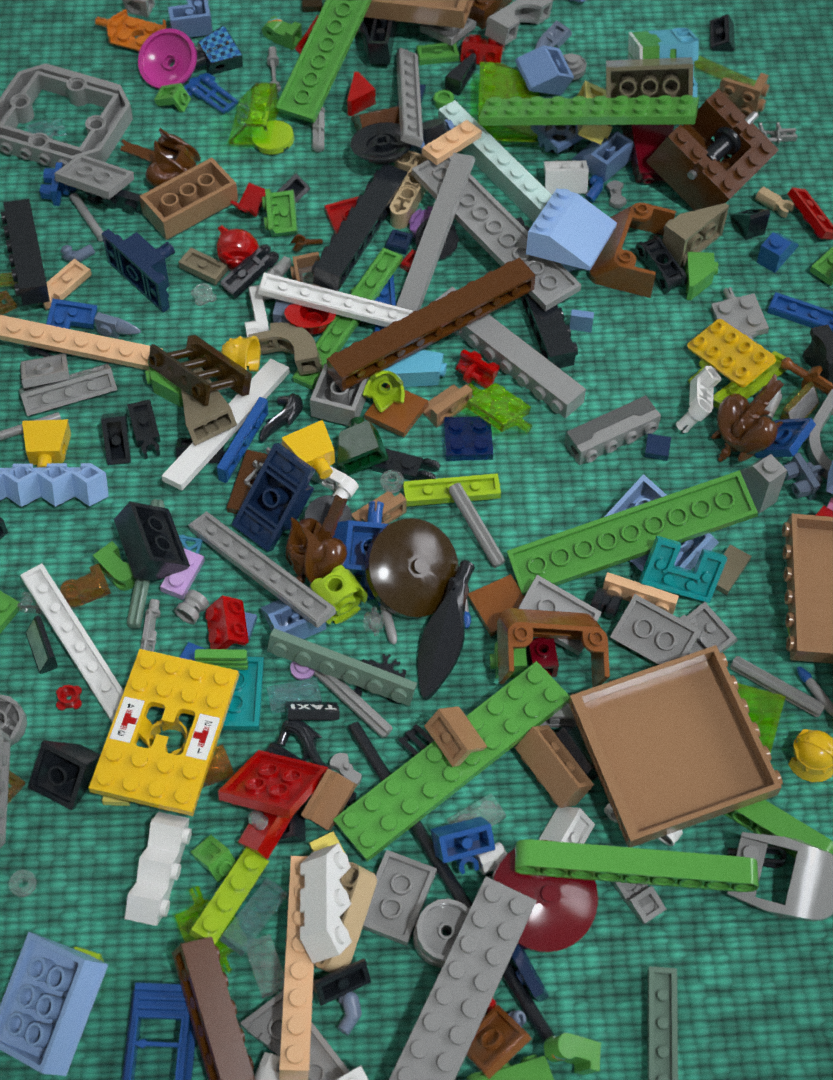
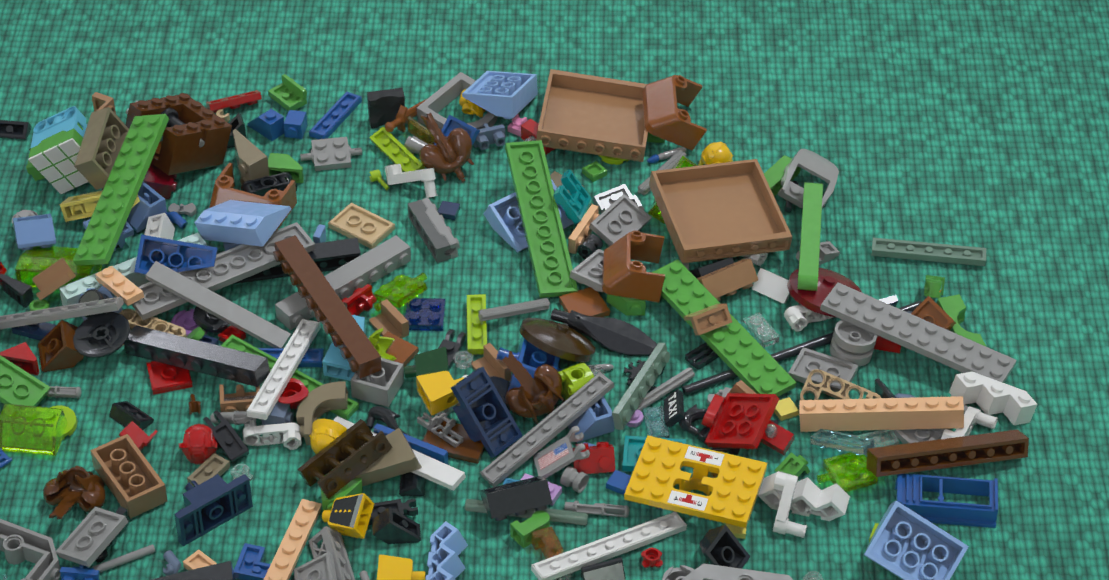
camera: 85 degrees left, 15 degrees down
sand blue plate [94,312,141,339] -> none
lime plate [189,848,269,945] -> none
bright green tile [195,649,249,670] -> none
bright green bracket [262,189,298,237] -> none
white brick [300,843,352,963] -> none
blue brick [430,816,496,874] -> none
yellow bracket [687,319,776,388] -> none
light grey slope [741,454,787,514] -> none
none -> medium nougat panel [32,258,76,301]
none -> blue wedge [134,234,218,274]
none -> bright green tile [187,327,205,341]
none -> blue brick [284,110,308,139]
none -> torso [322,493,374,539]
none -> tan tile [328,203,395,249]
none -> light grey flag [533,426,590,478]
none -> bright green tile [582,161,607,182]
none -> red beam [701,394,725,428]
none -> white beam [773,471,807,538]

